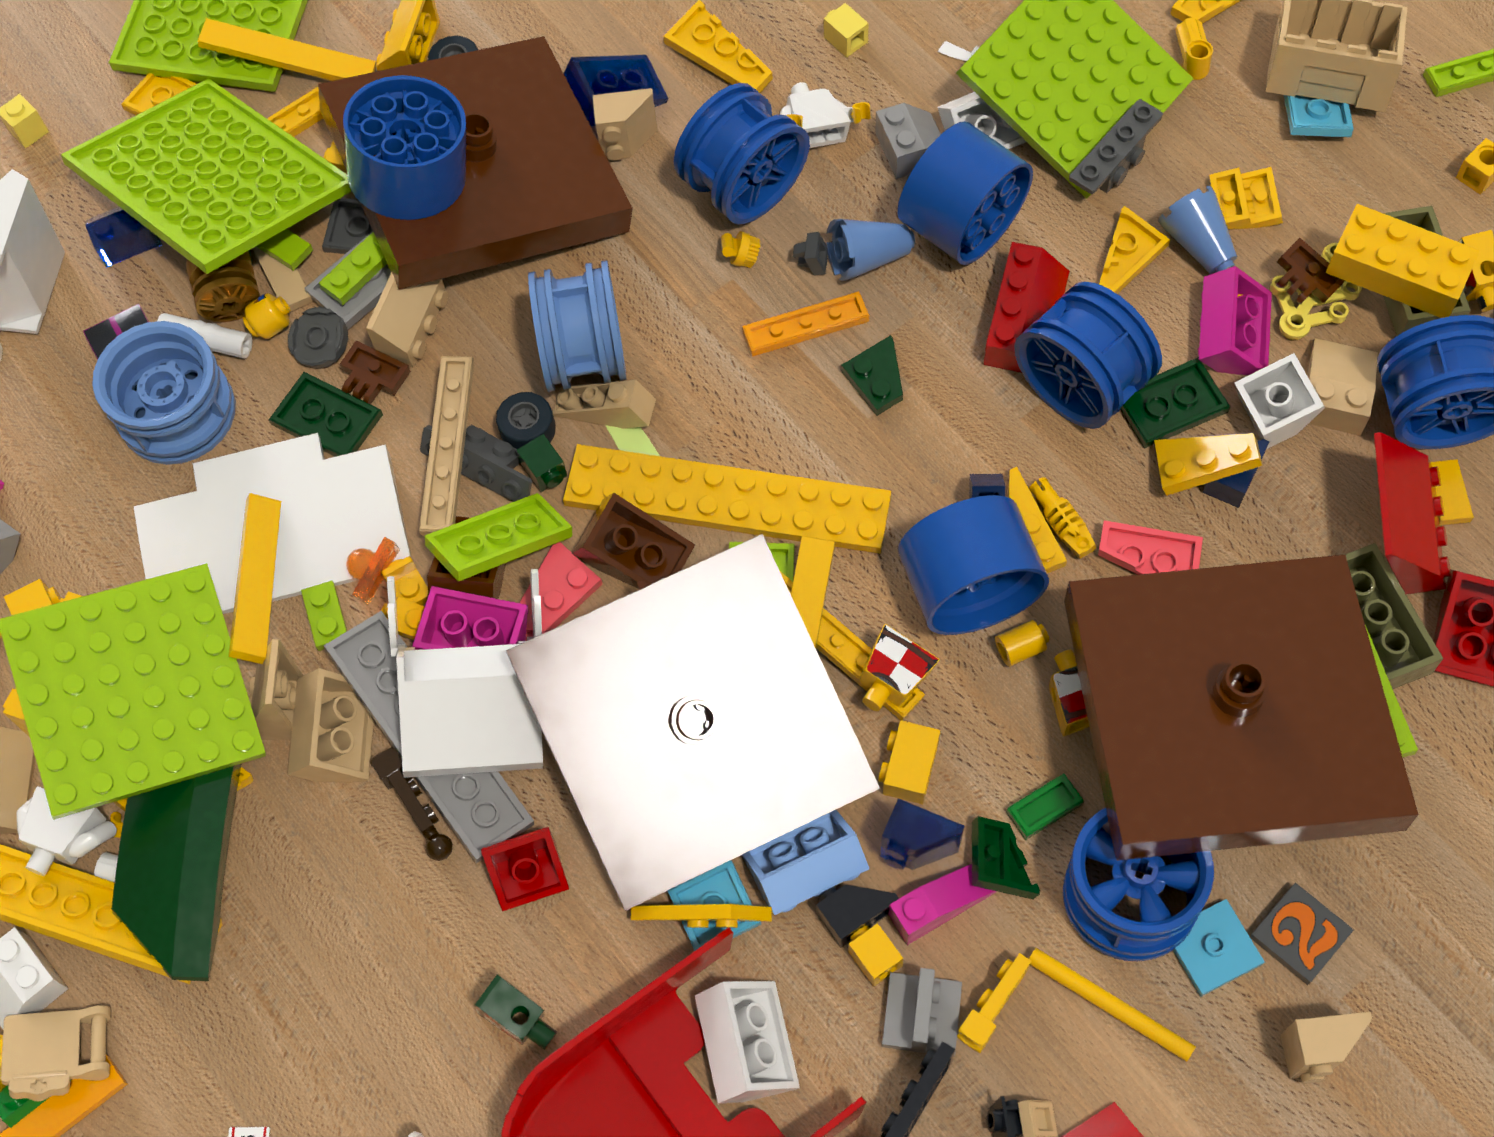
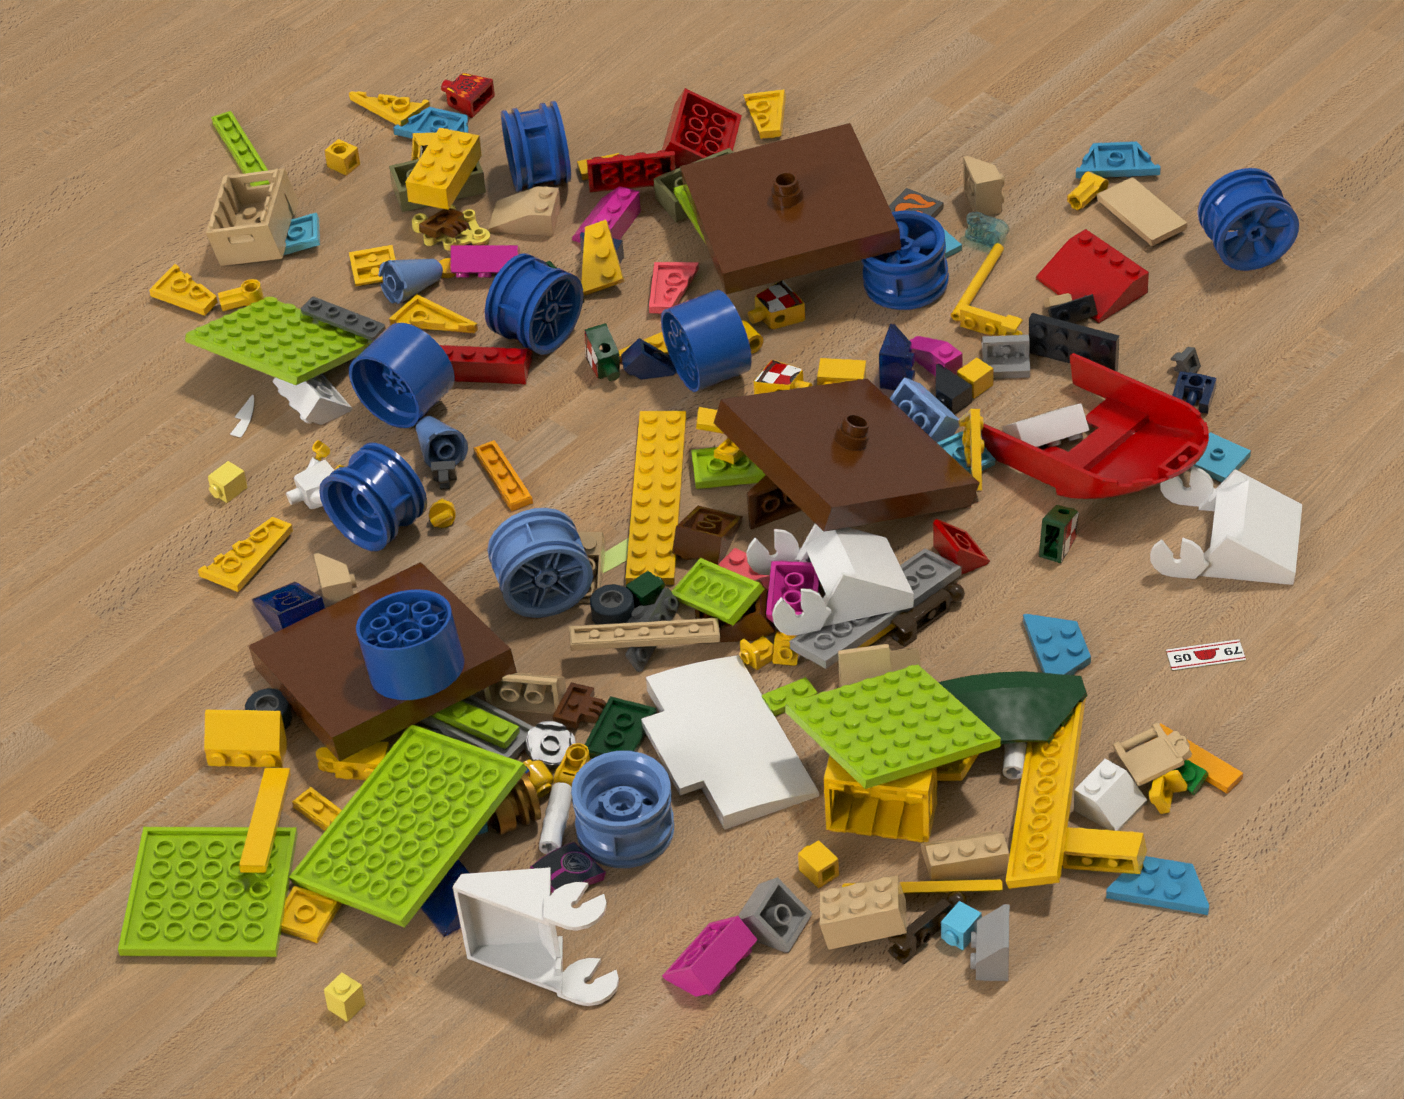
camera: 100 degrees left, 20 degrees down
white torso [16,786,123,876] -> none
yellow tile [229,493,281,664] -> none
clear orange tile [346,537,400,605] -> none
dark green wing [841,335,903,416] -> none
light grey slope [875,103,941,179] -> none
dark green wing [972,816,1040,900] -> none
green tile [1006,773,1084,840] -> none
yellow hinge [1029,477,1096,559] -> none
white slope [1234,353,1325,449] -> none
none -> yellow piece [553,743,590,787]
none -> dark pink slope [572,186,641,243]
none -> dark green torso [585,323,620,381]
none -> clear light blue piece [965,212,1009,248]
none -> dark azure wing [1023,614,1091,675]

